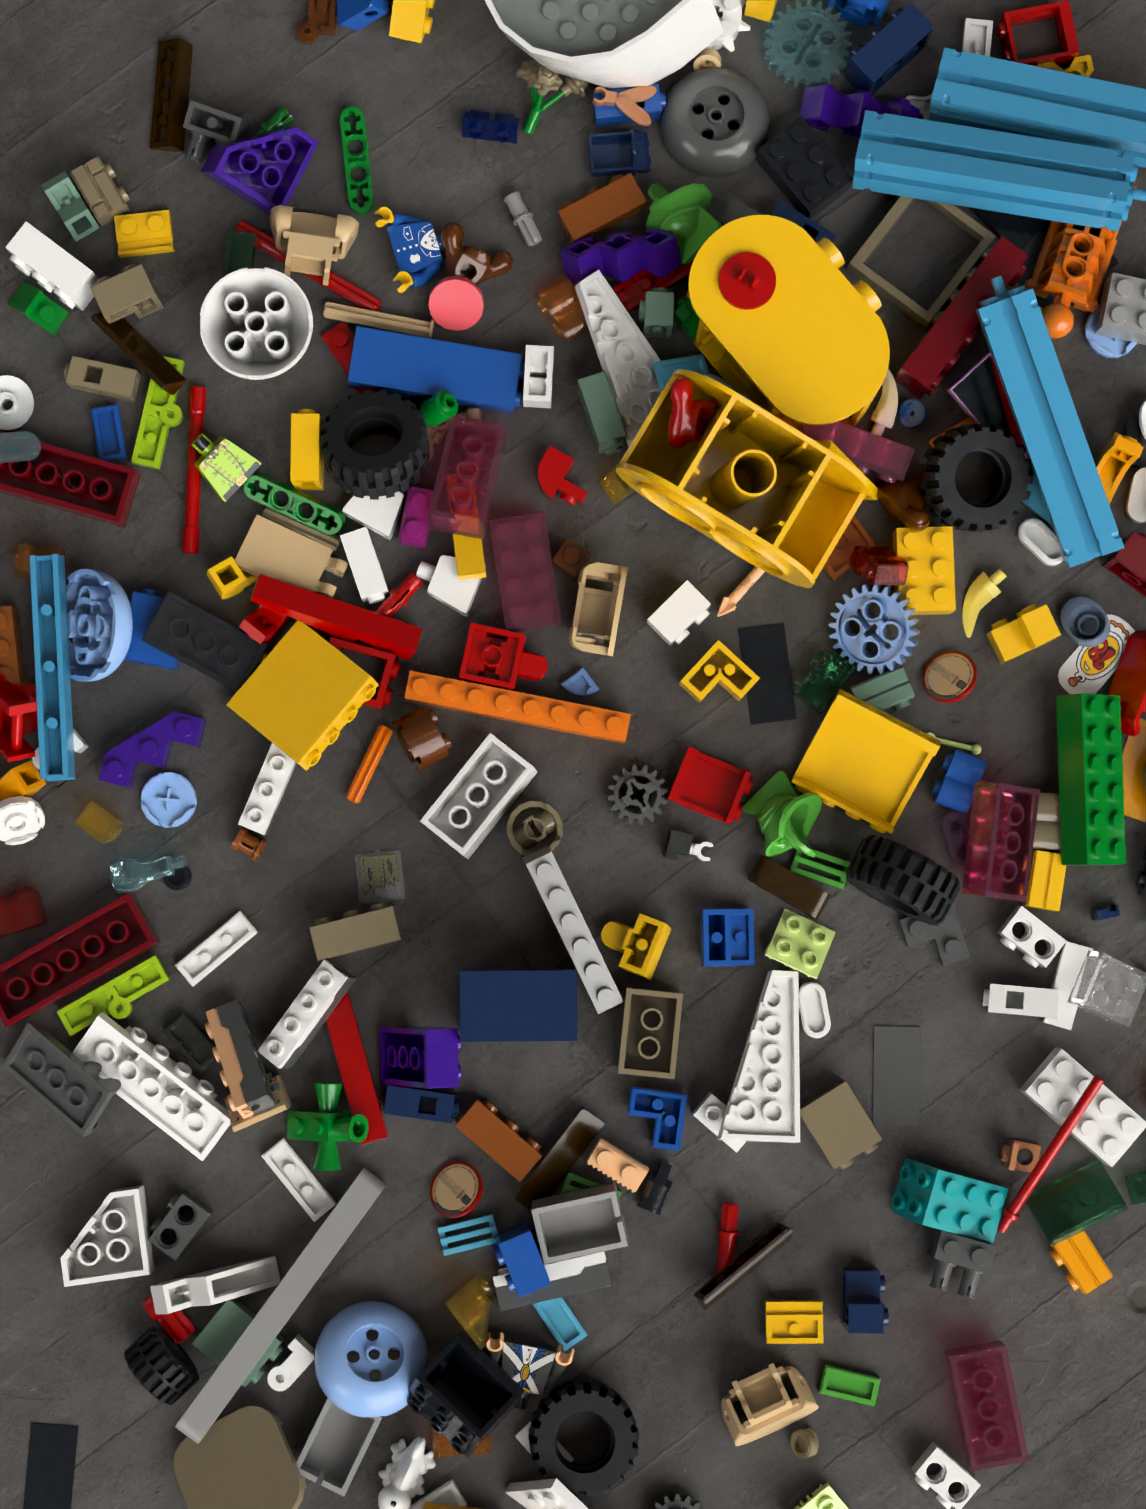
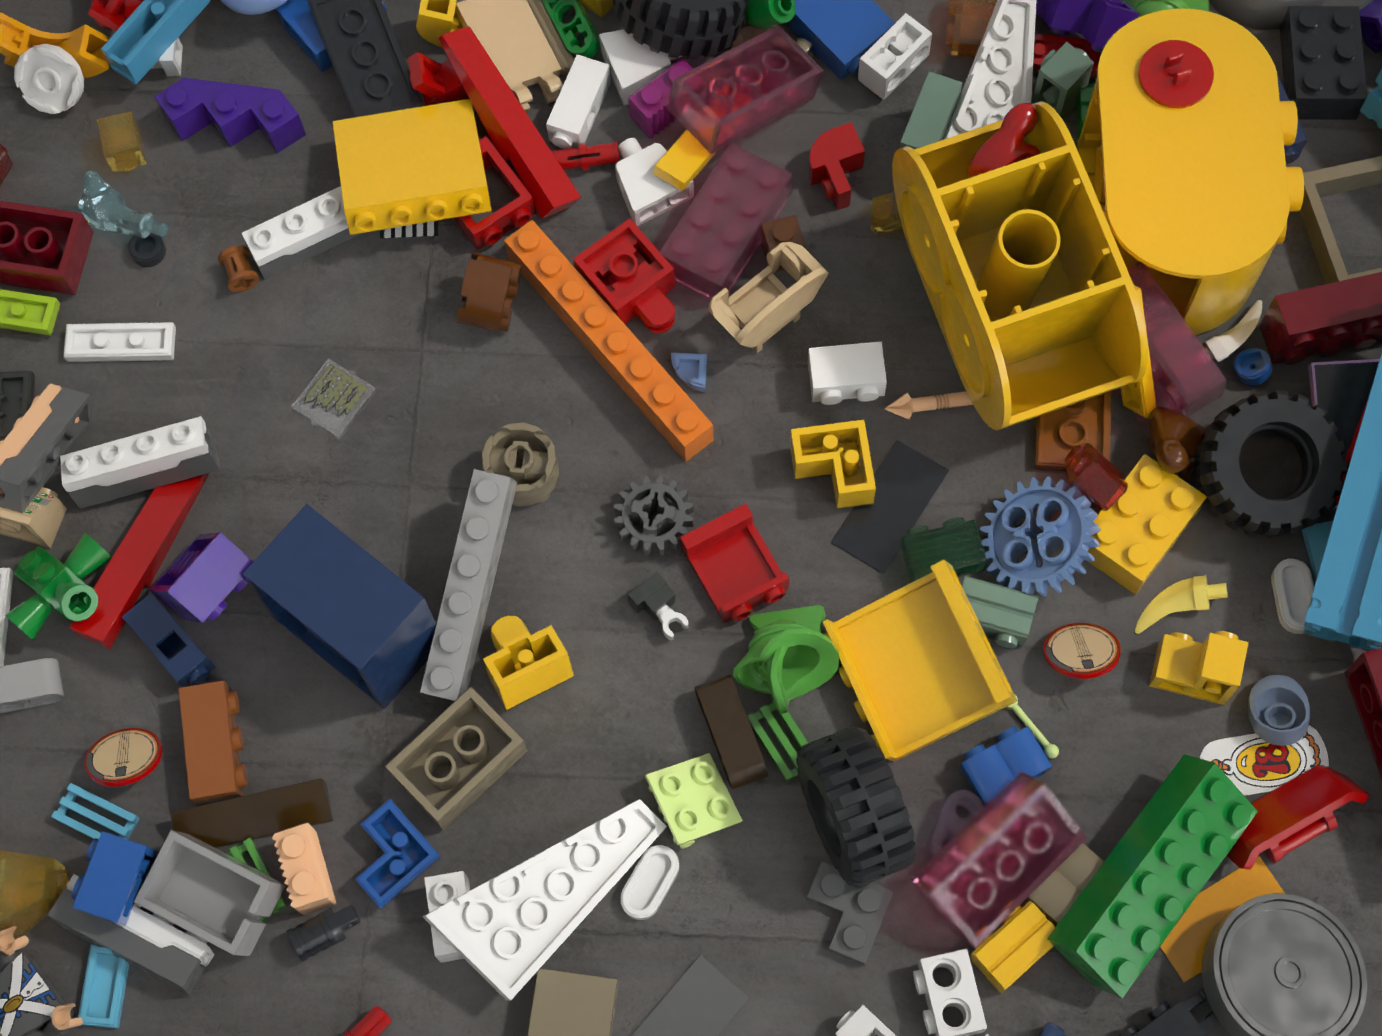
camera: 45 degrees right, 15 degrees down
light blue tile [141,772,197,828] -> none
dark tan brick [309,902,404,961] -> none
orange axle [346,725,393,804] -> none
white brick [420,733,537,859] -> none
blue brick [700,909,755,966] -> none

